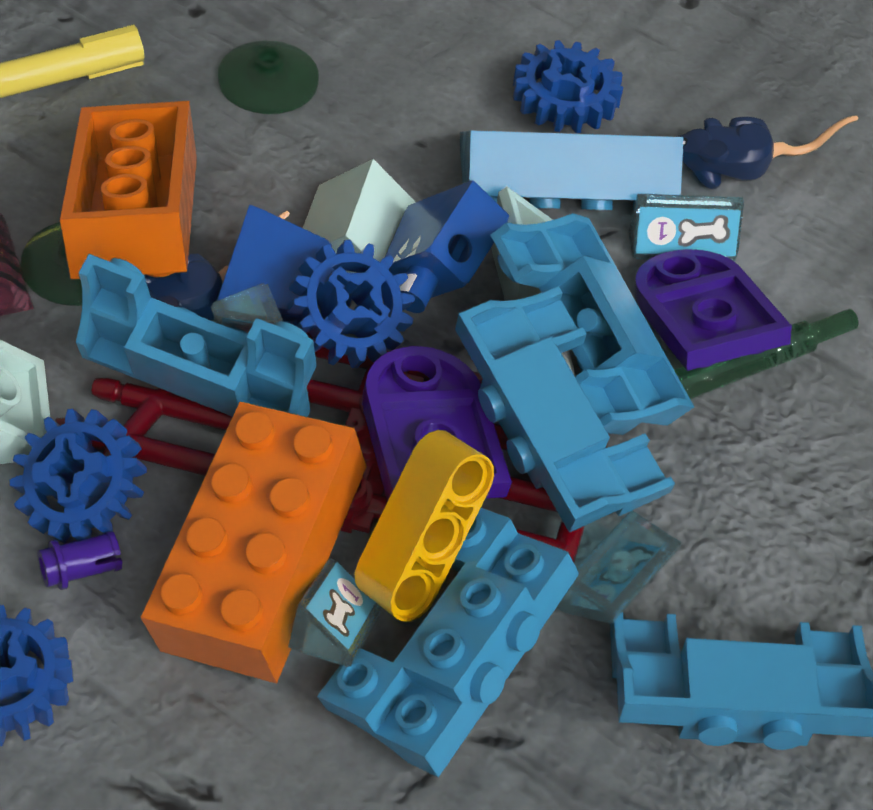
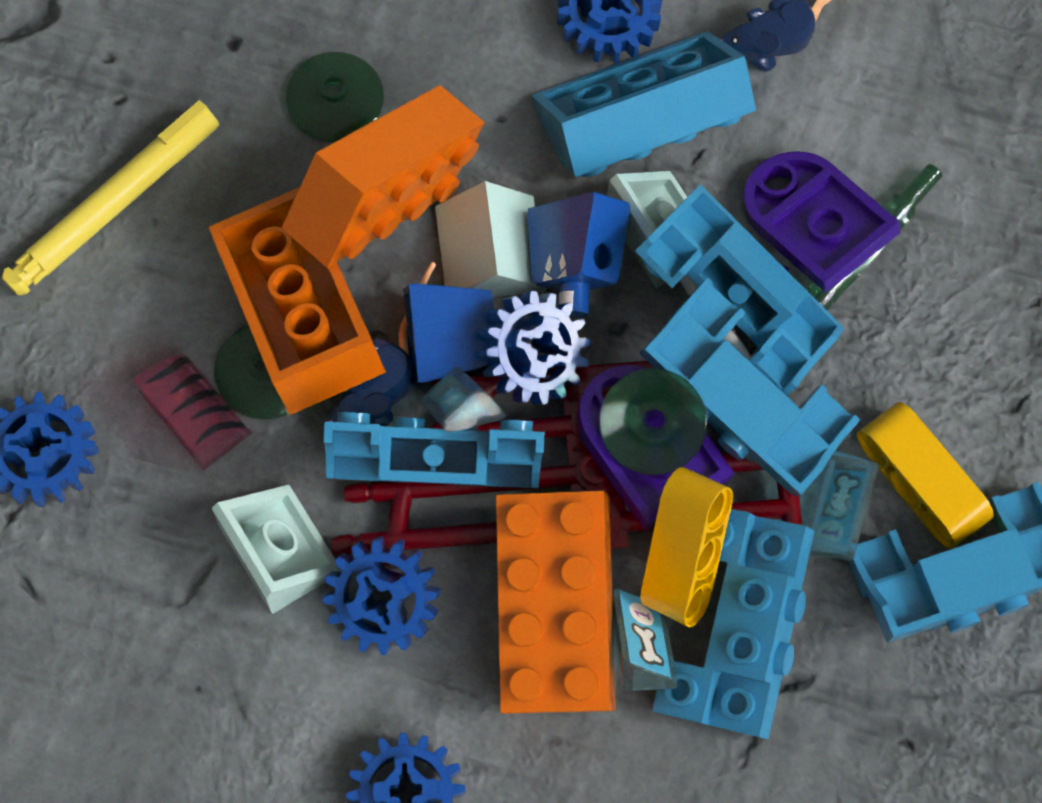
camera: 20 degrees left, 20 degrees up
dark purple pin [37,531,122,590] -> none
slope [629,194,744,261] -> none
none -> orange brick [282,85,485,268]
none -> dish [600,368,707,475]
none -> yellow beam [856,402,994,549]

